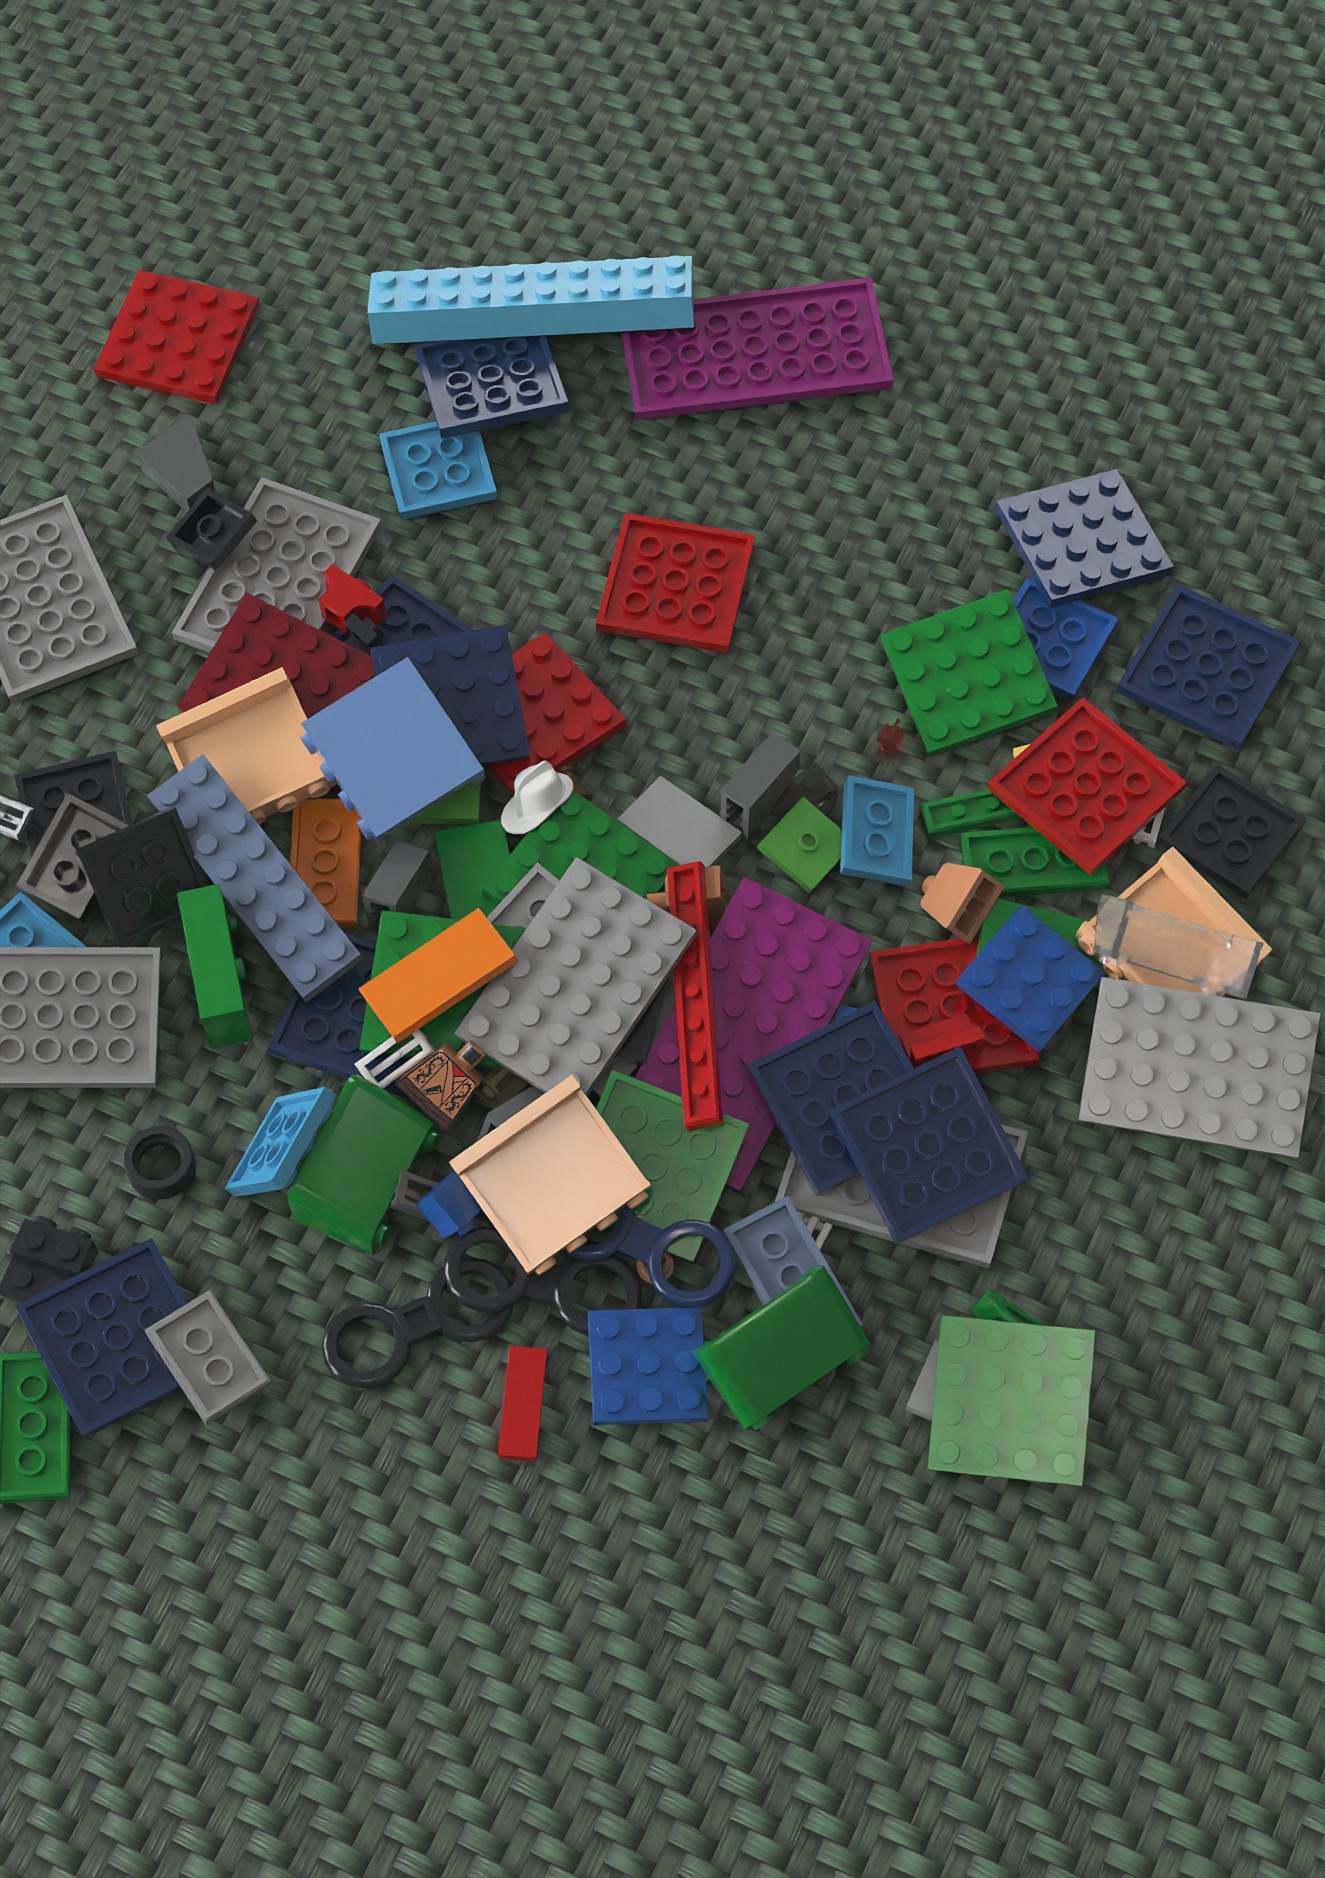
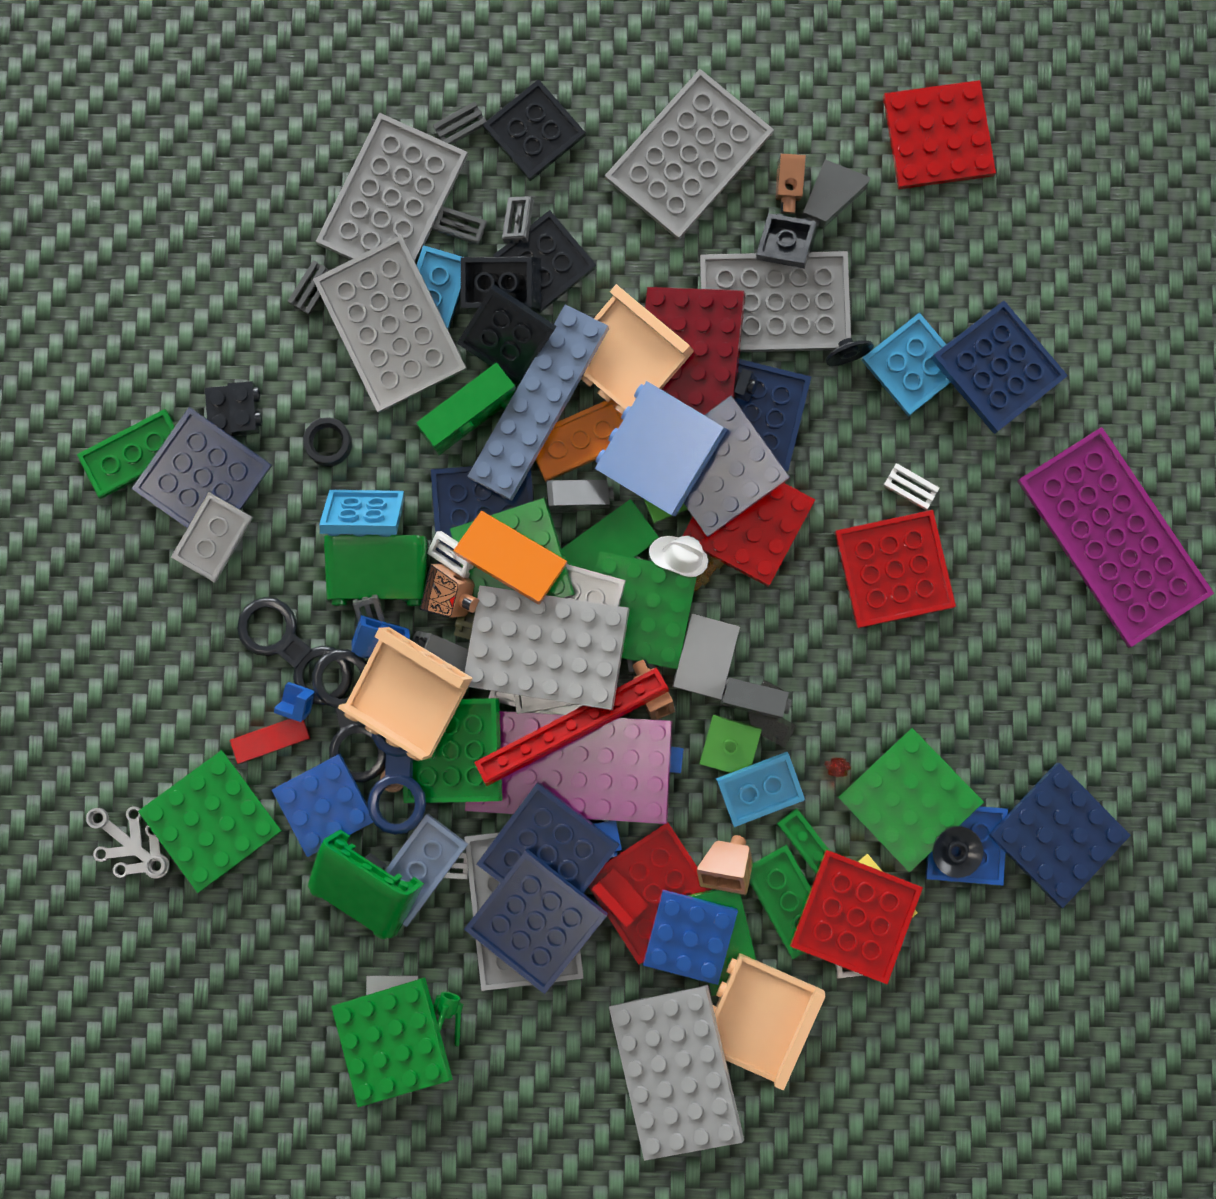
camera: 65 degrees right, 20 degrees up
red brick [318,564,387,635] -> none
medium azure brick [367,256,694,344] -> none
clear windscreen [1094,894,1264,999] -> none
dark blue plate [1116,584,1301,750] -> none
black plate [1157,764,1305,899] -> none
none -> light grey plant [86,806,170,879]
none -> green plate [138,750,282,893]
none -> blue panel [274,682,315,722]
none -> nougat torso [775,154,806,214]
none -> black dish [826,338,874,366]
none -> white tile [883,463,939,510]
none -> black dish [933,826,983,878]

